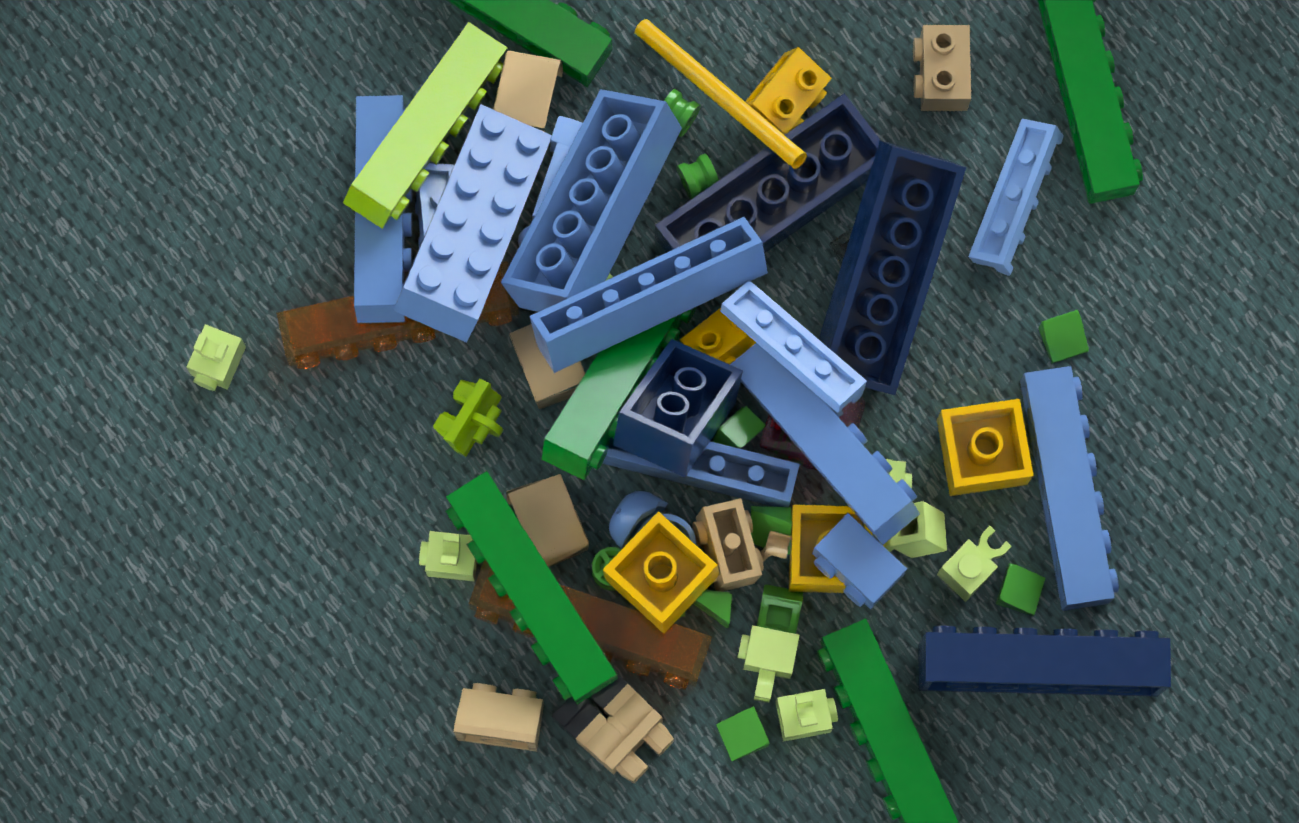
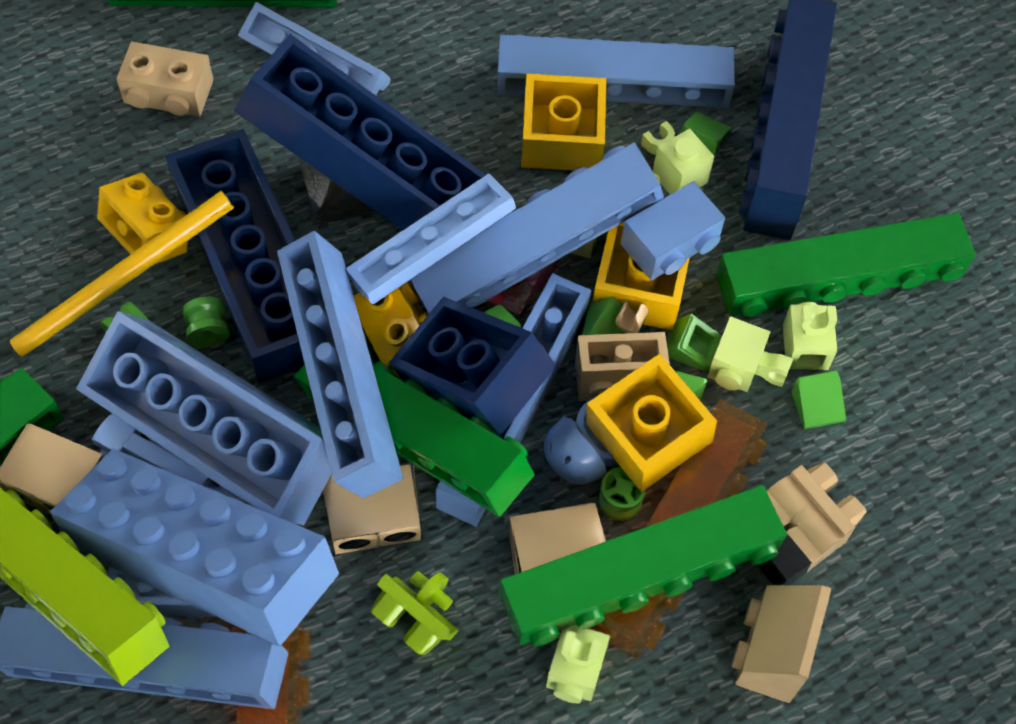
camera: 80 degrees left, 15 degrees down
bright green slope [1038,310,1089,364] -> none

